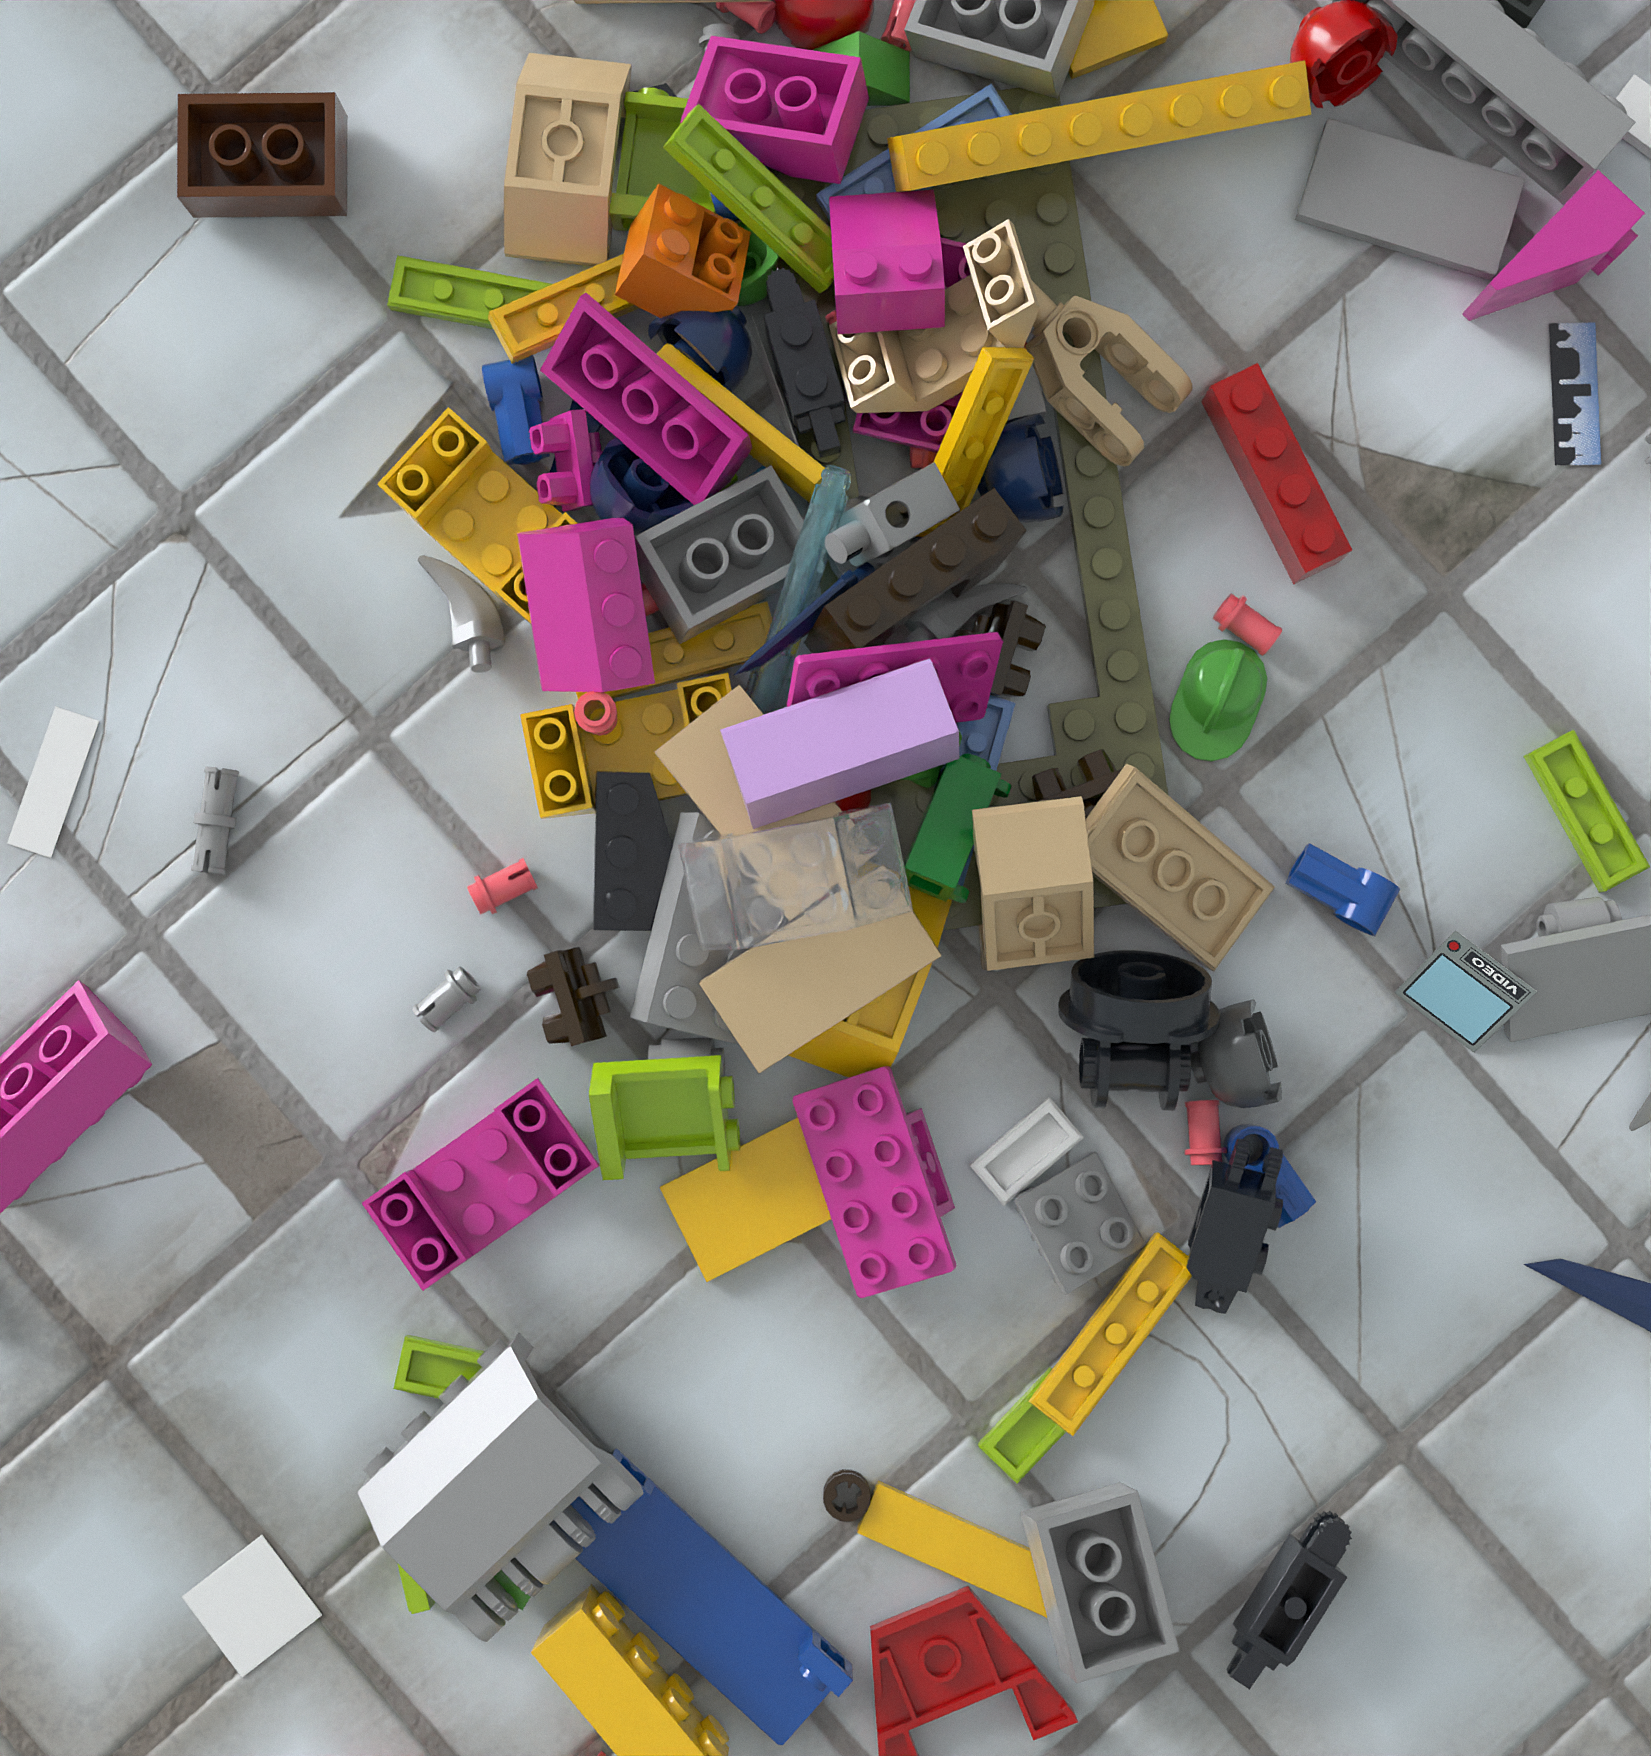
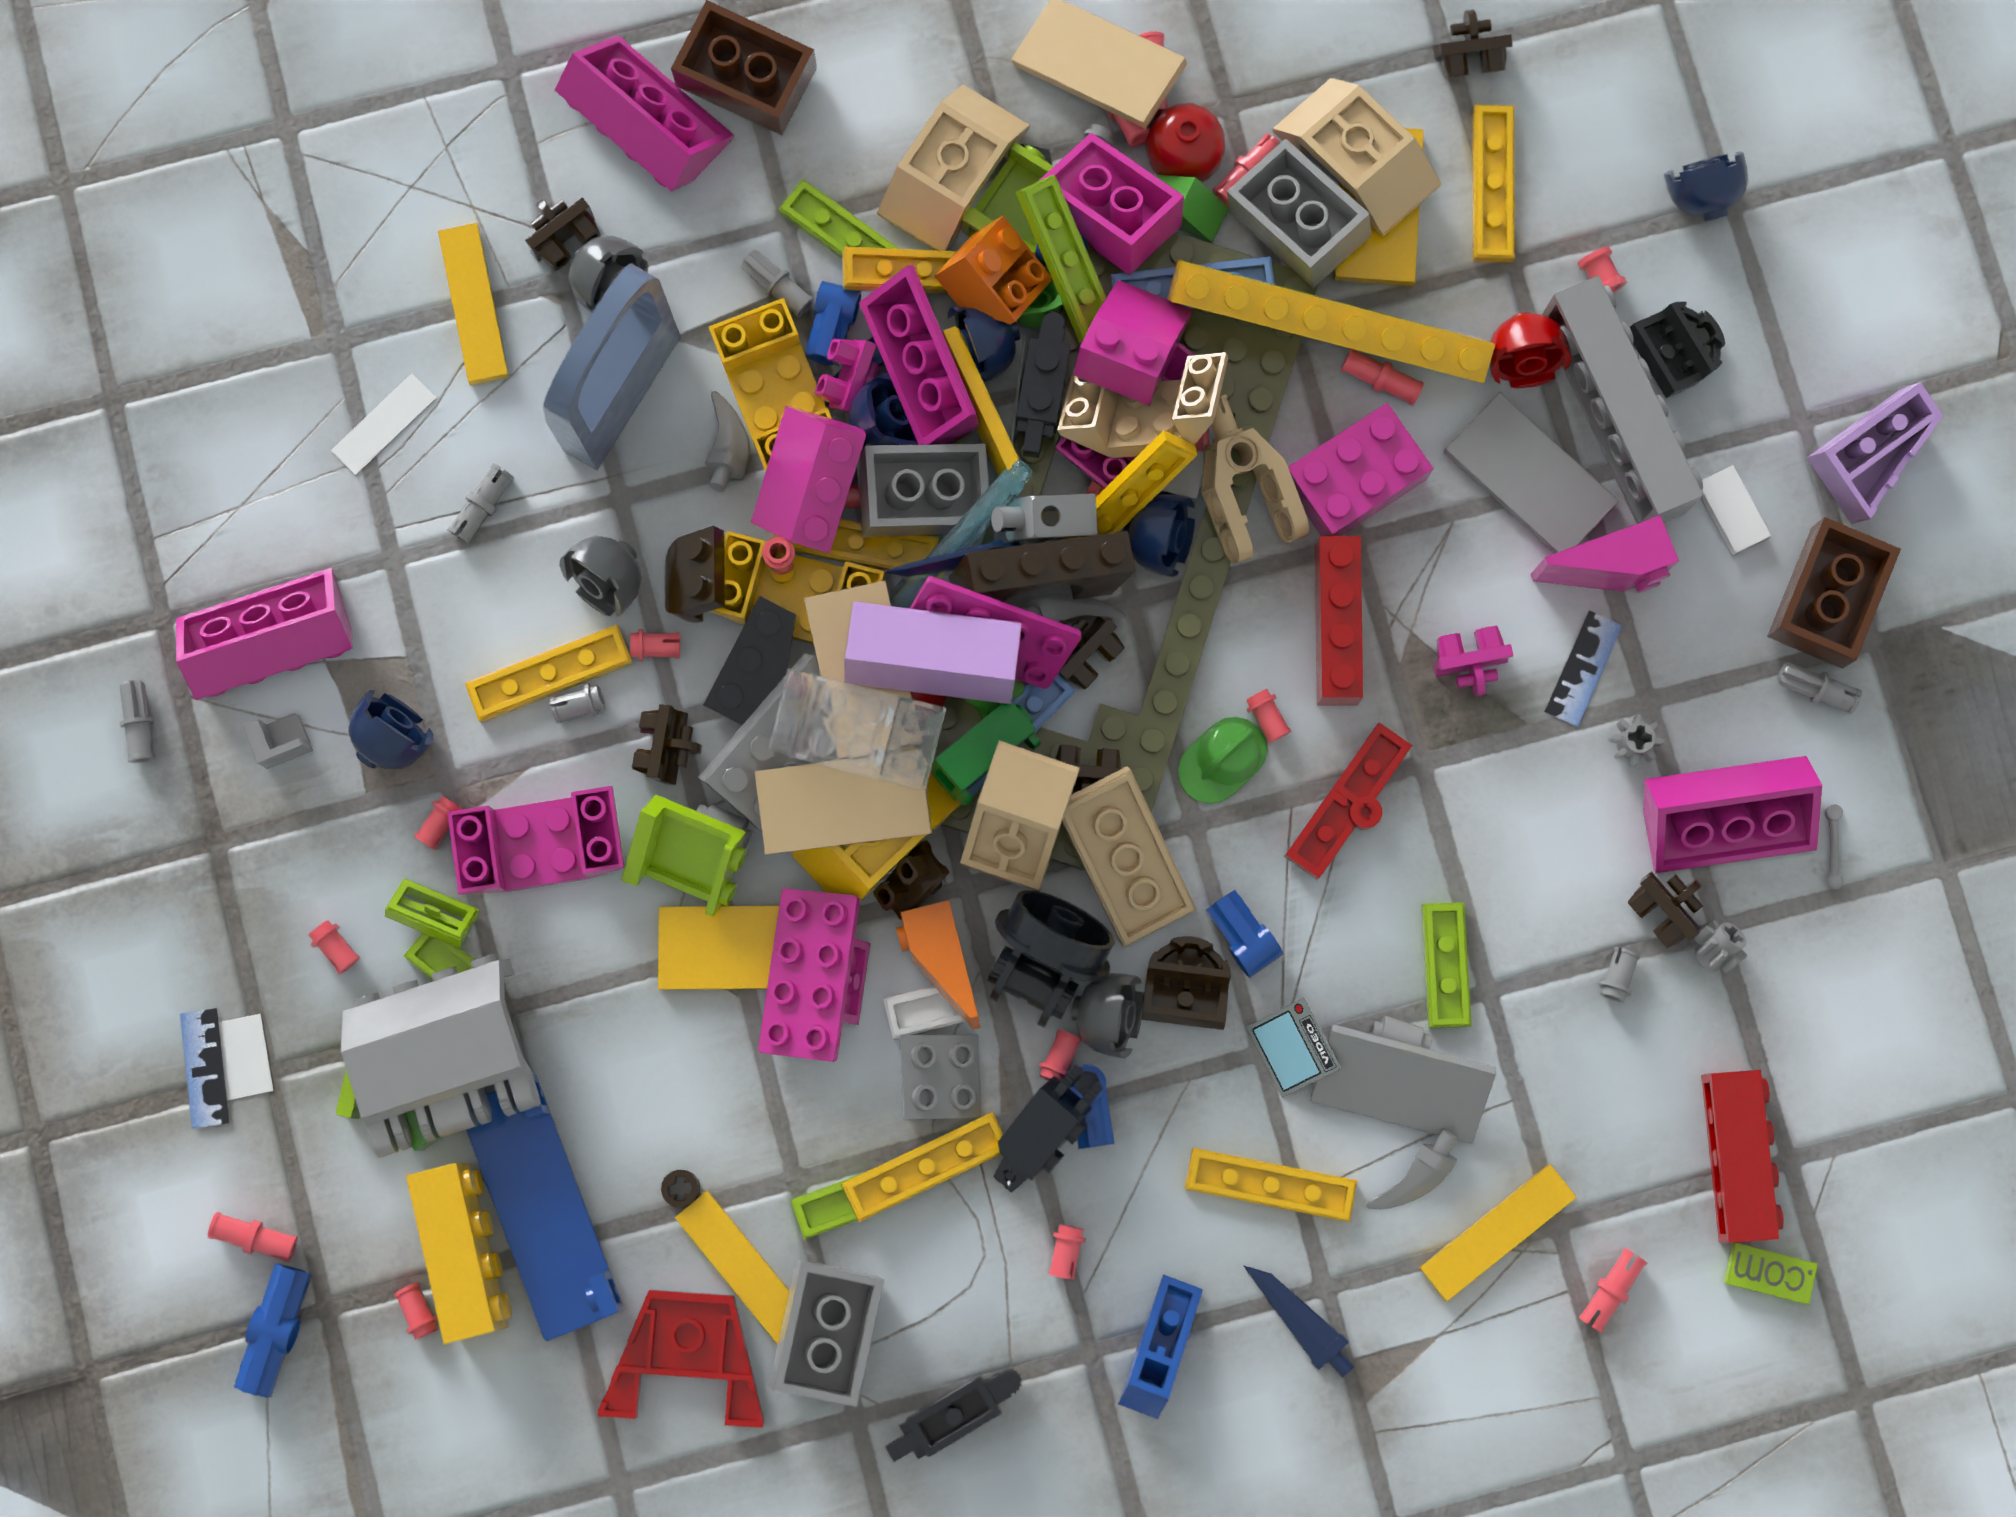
camera: 25 degrees right, 5 degrees down
none -> sticker [180,1008,229,1129]
none -> light grey panel [243,714,313,769]
none -> coral pin [308,920,360,975]
none -> dark blue cylinder [348,690,434,769]
none -> lime tile [385,878,479,948]
none -> coral pin [414,795,463,850]
none -> yellow tile [438,223,510,386]
none -> yellow tile [465,624,633,723]
none -> dark brown hips [525,197,601,271]
none -> sand blue window [543,264,681,471]
none -> dark pink slope [554,35,734,192]
none -> dark grey cylinder [559,536,642,616]
none -> dark grey cylinder [568,235,649,313]
none -> dark brown slope [664,525,725,623]
none -> light grey axle [741,250,815,318]
none -> dark brown hips [873,840,950,920]
none -> orange slope [896,900,981,1030]
none -> coral pin [1048,1224,1086,1280]
none -> blue slope [1118,1274,1203,1419]
none -> dark brown slope [1141,936,1231,1030]
none -> yellow tile [1185,1148,1357,1222]
none -> red hinge [1284,722,1413,880]
none -> dark pink brick [1288,402,1434,536]
none -> coral pin [1340,349,1424,406]
none -> dark pink hips [1433,625,1514,696]

